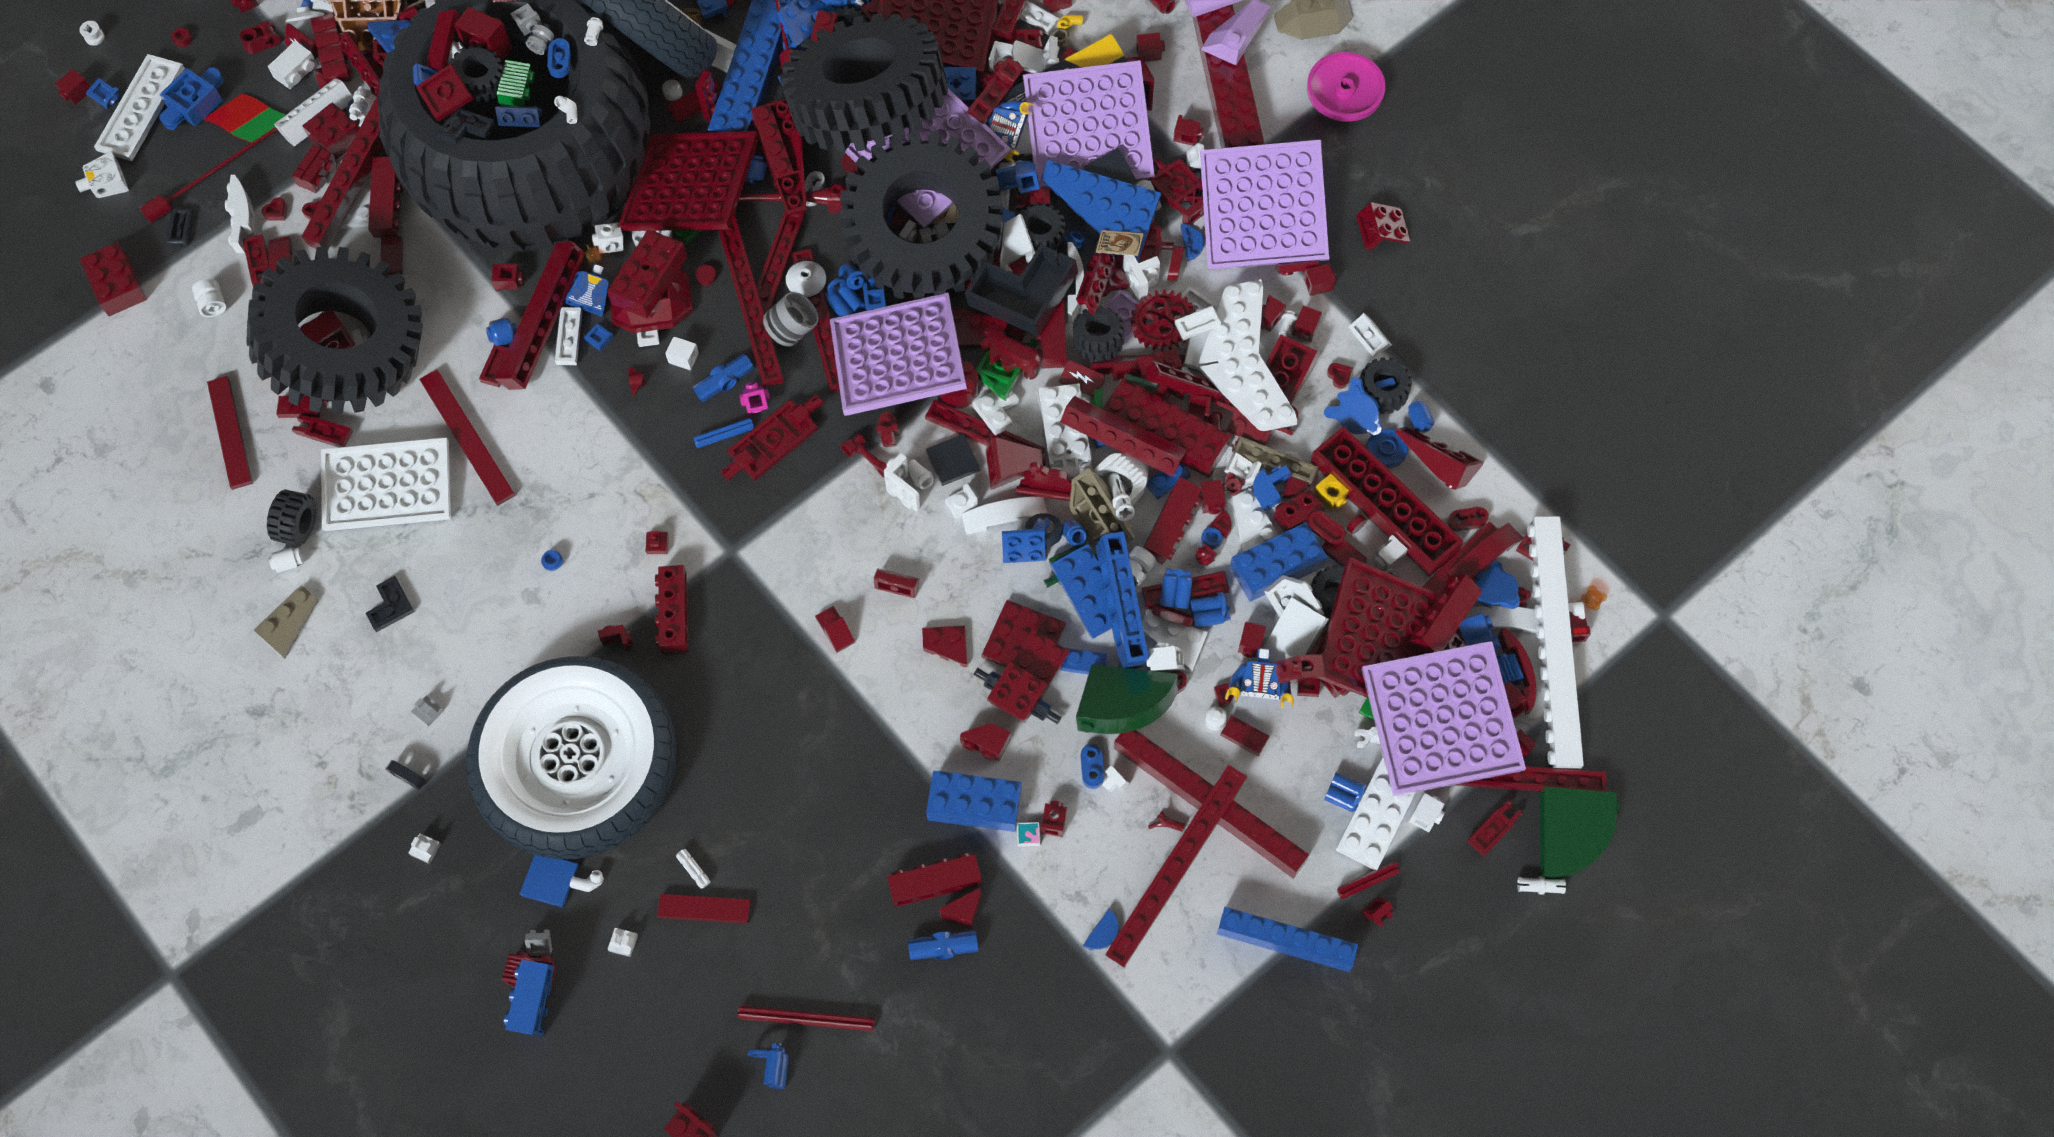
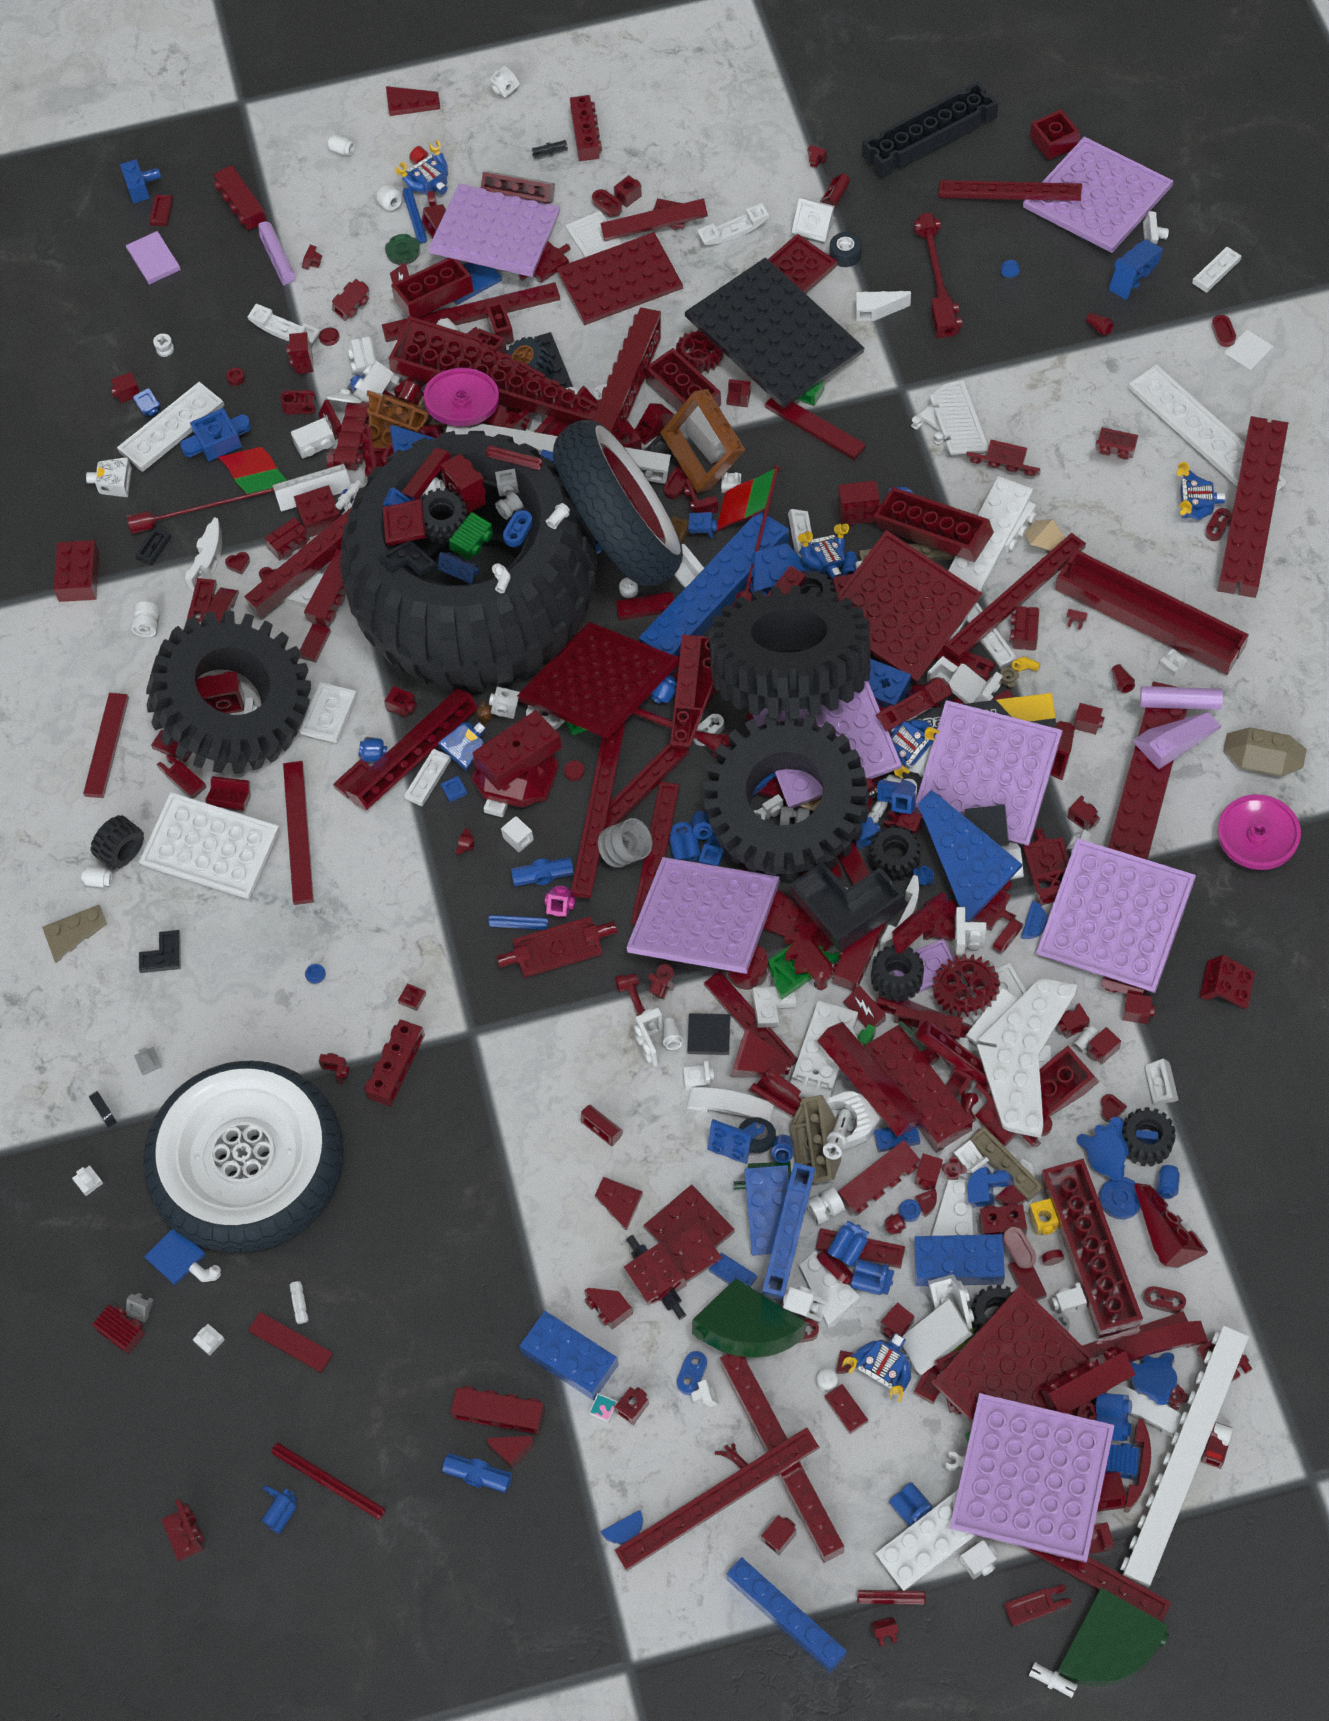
camera: 30 degrees right, 5 degrees down
blue wedge [504,960,554,1037] -> none
dark red plate [695,70,718,121] -> none
white dish [786,261,826,297] -> none
dark red slope [815,606,855,653] -> none
white flag [1000,214,1035,273] -> none
tan sticker [1096,230,1143,256] -> none
white tile [1175,305,1221,340] -> none
dark red brick [1276,654,1324,683] -> none
clear orange plate [1581,586,1607,610] -> none
none -> dark red bracket [205,776,251,810]
none -> white plate [300,682,357,743]
none -> dark red brick [761,1515,796,1556]

